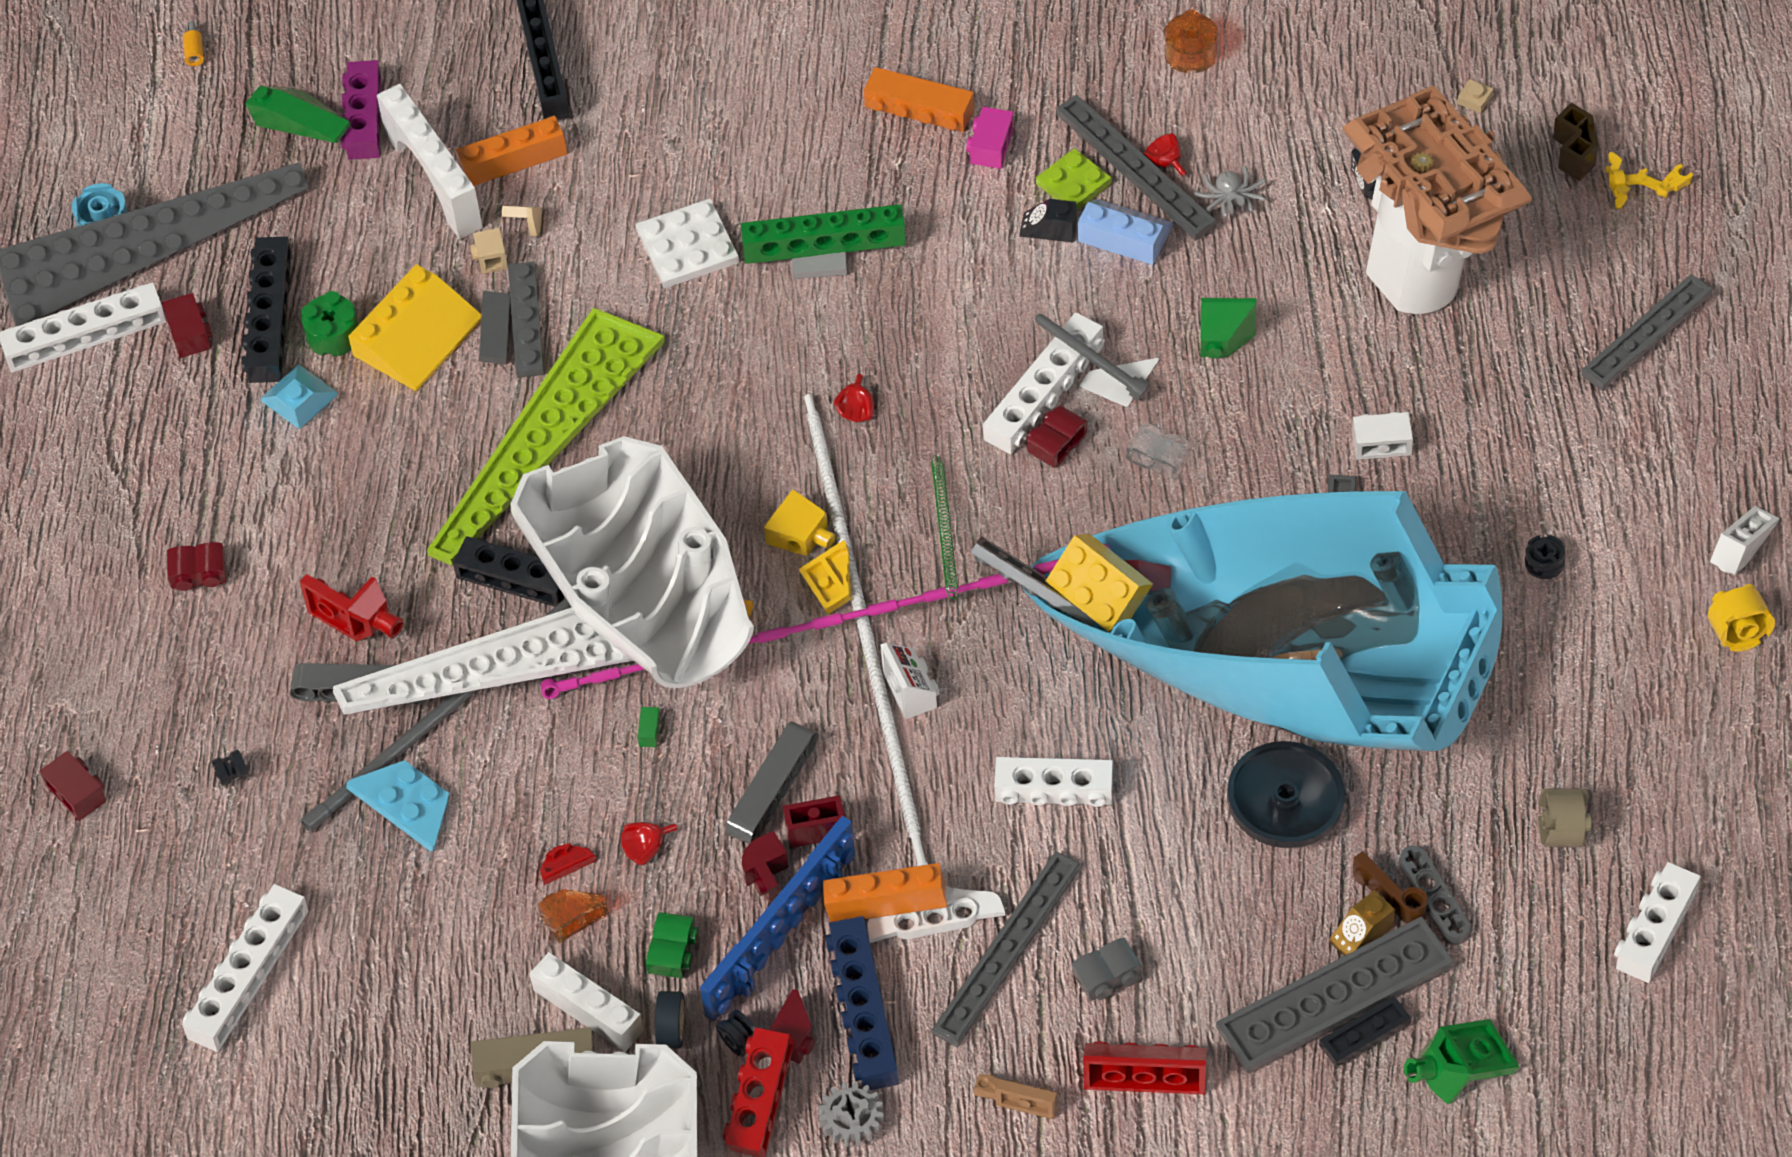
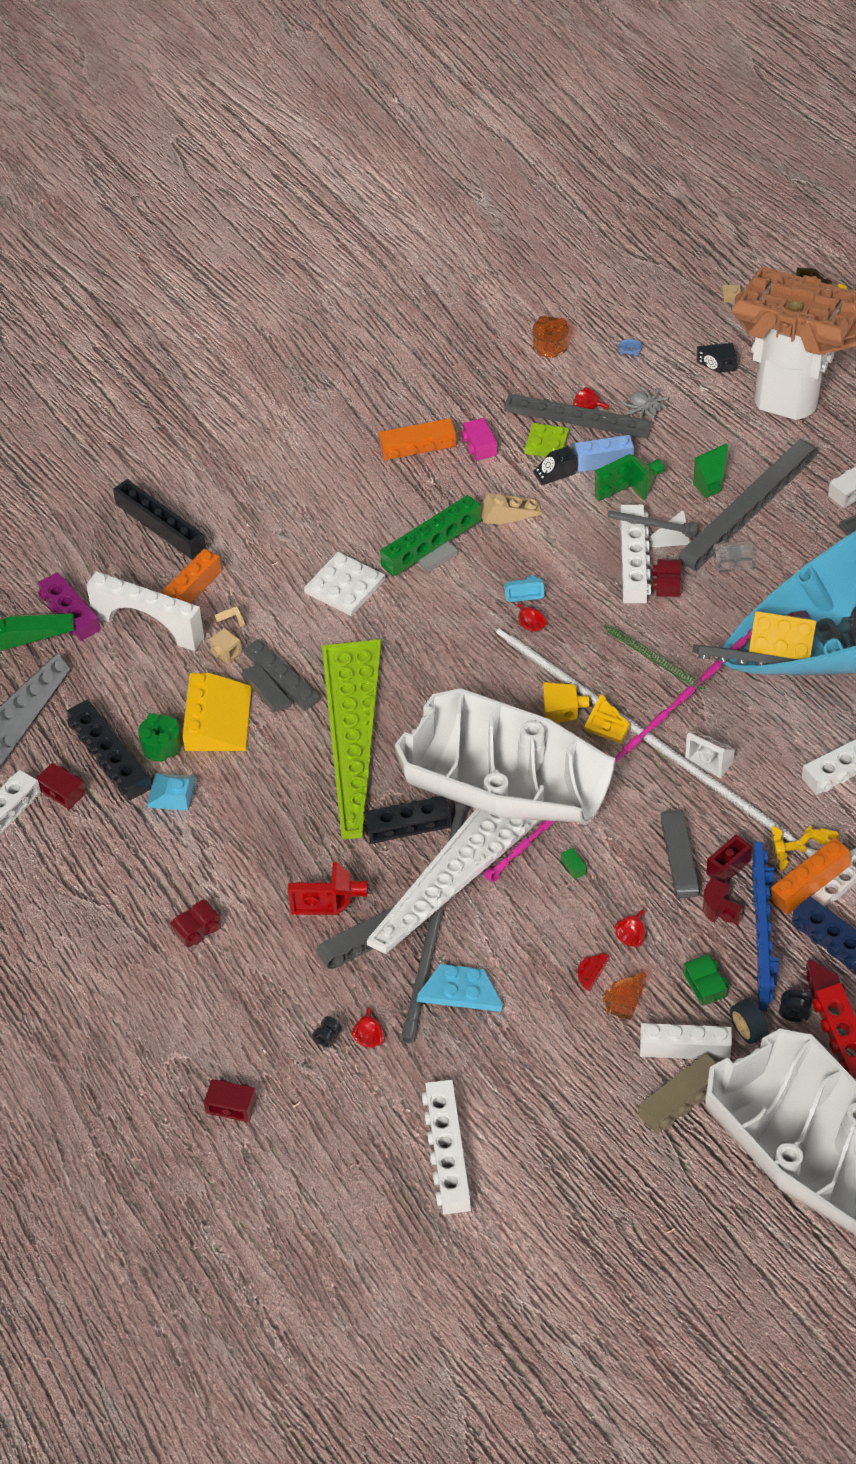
camera: 35 degrees left, 5 degrees down
none -> red piece [351,1007,385,1048]
none -> tan slope [481,493,542,525]
none -> medium azure piece [504,575,544,602]
none -> green plate [595,454,664,501]
none -> medium blue piece [619,339,642,357]
none -> dark grey beam [678,439,818,571]
none -> yellow piece [771,826,839,872]

